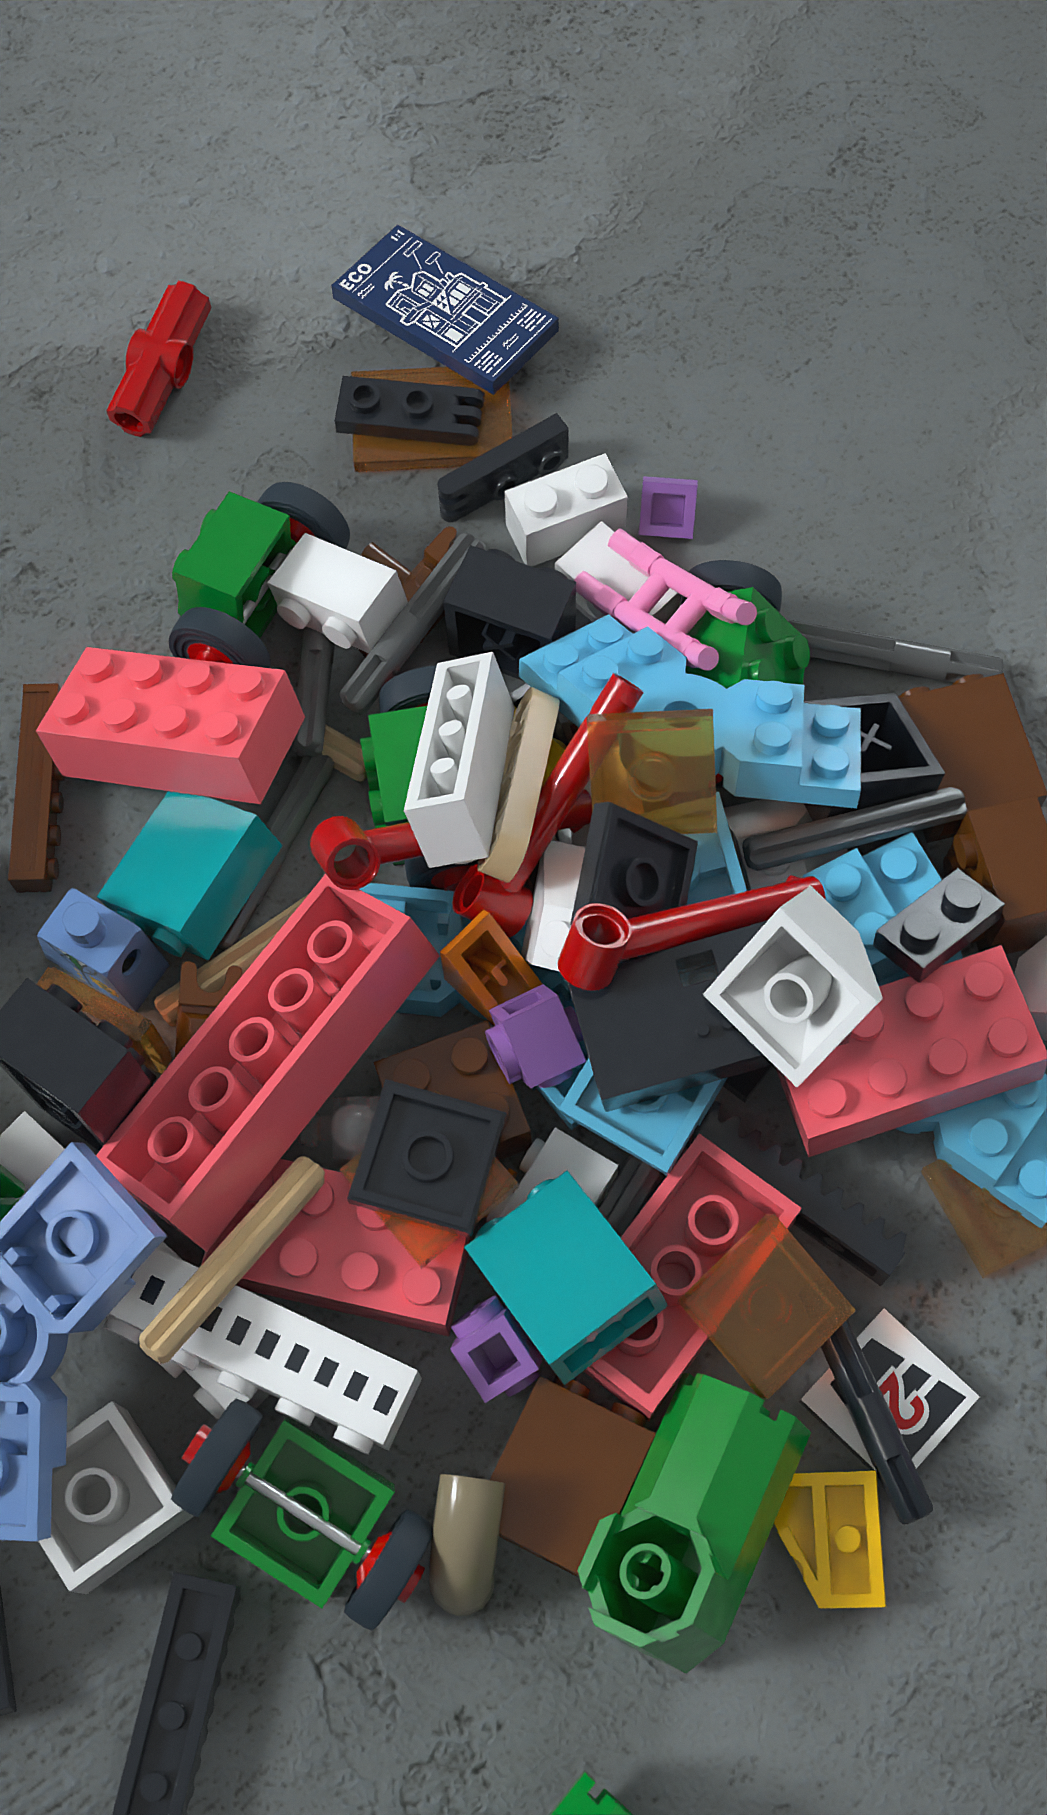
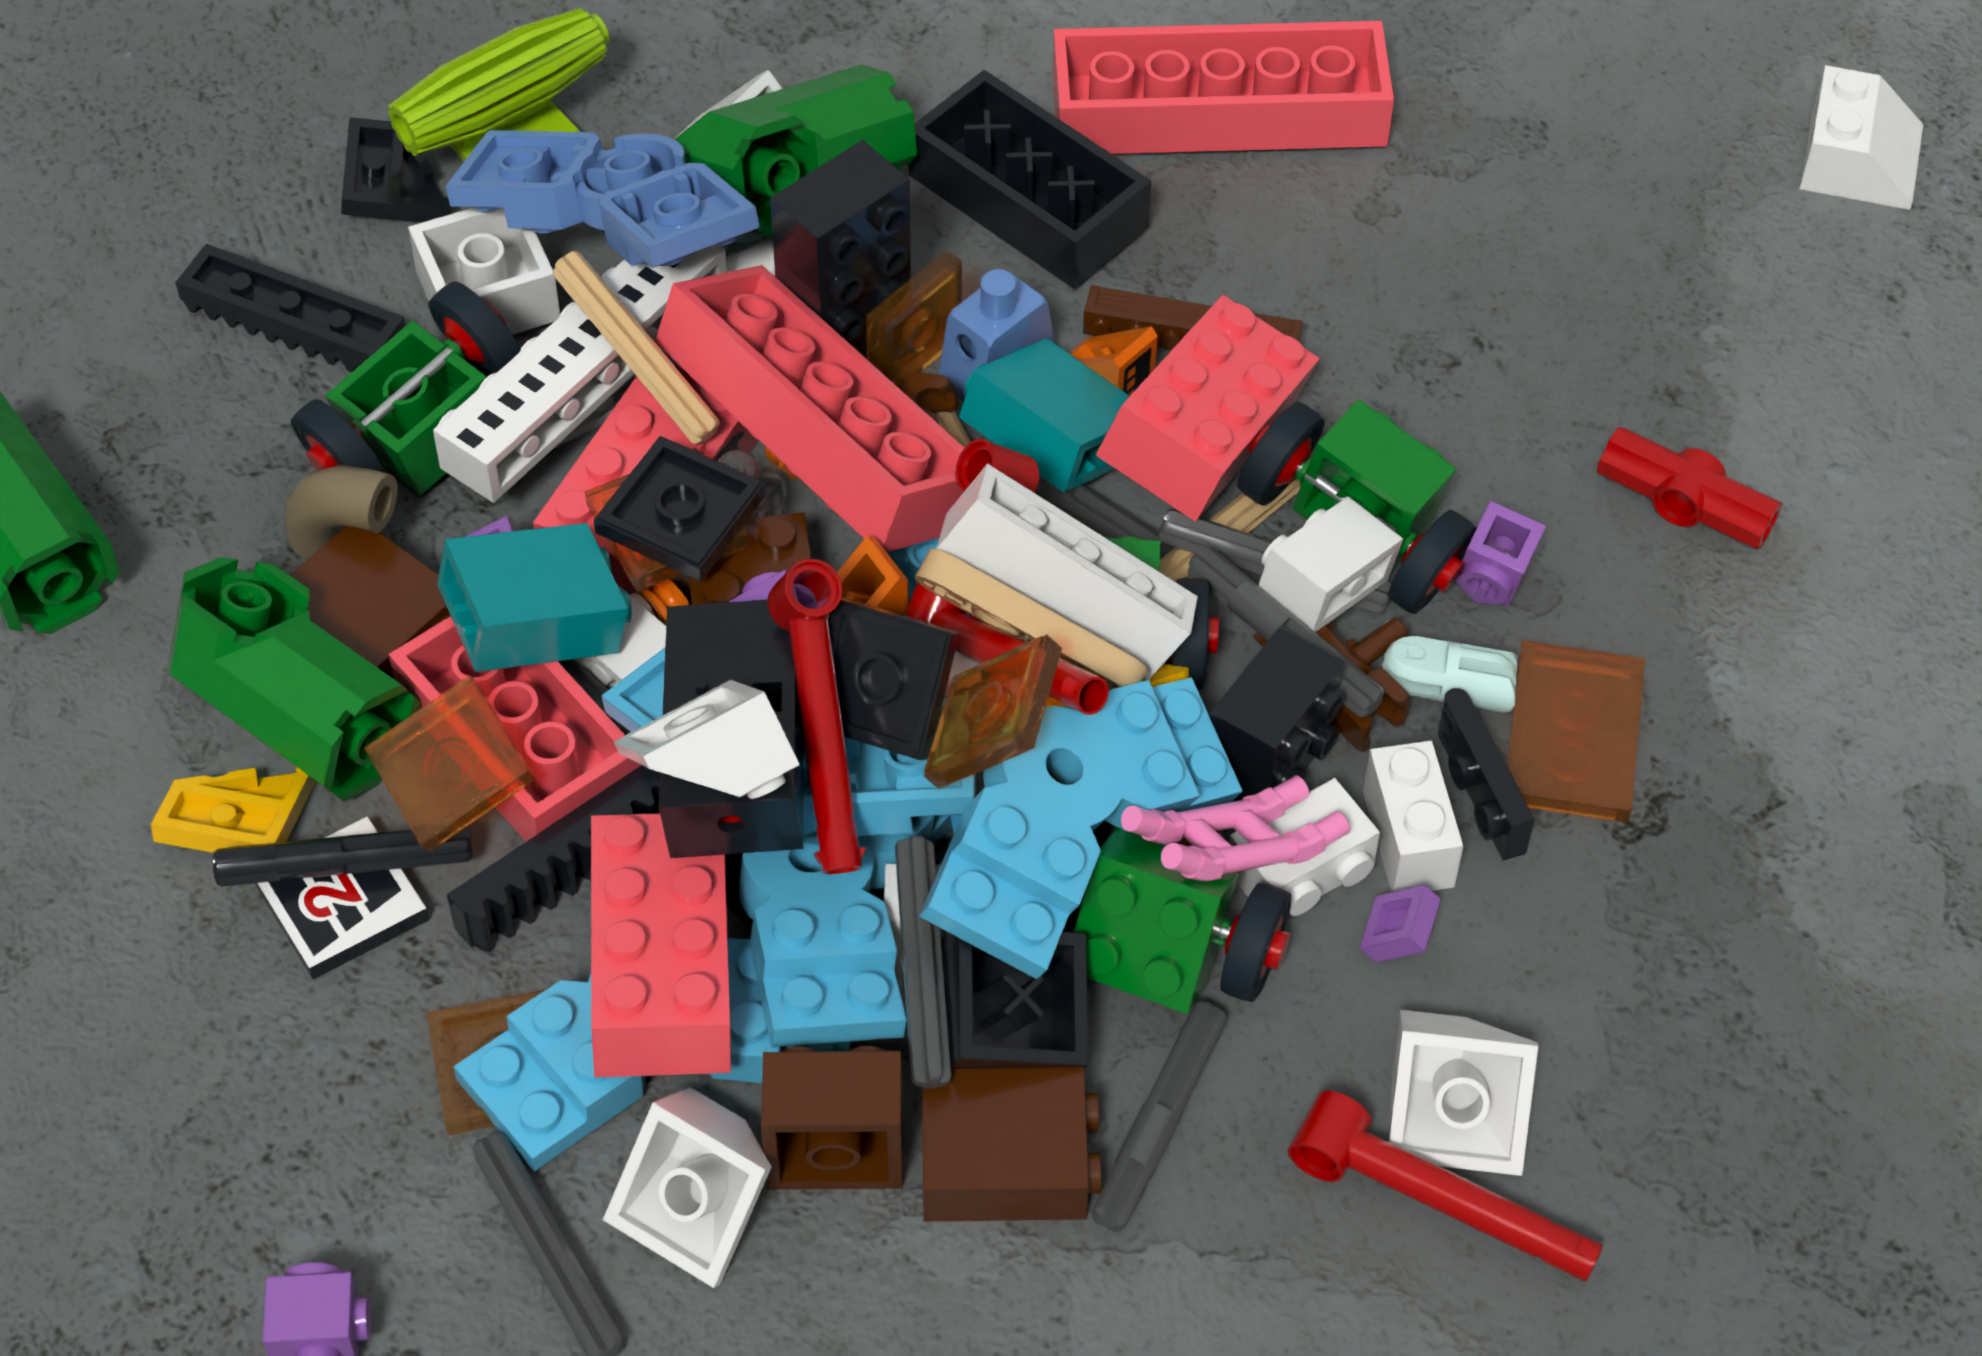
camera: 100 degrees right, 15 degrees down
dark blue tile [331,225,559,395] -> none
black hinge [334,376,485,446] -> none
plate [873,868,1005,983] -> none
none -> orange slope [1069,326,1158,396]
none -> red piece [1288,1091,1603,1282]
none -> light aqua arm [1382,636,1517,713]
none -> white slope [1388,1010,1538,1176]
none -> medium lavender brick [1455,501,1546,607]

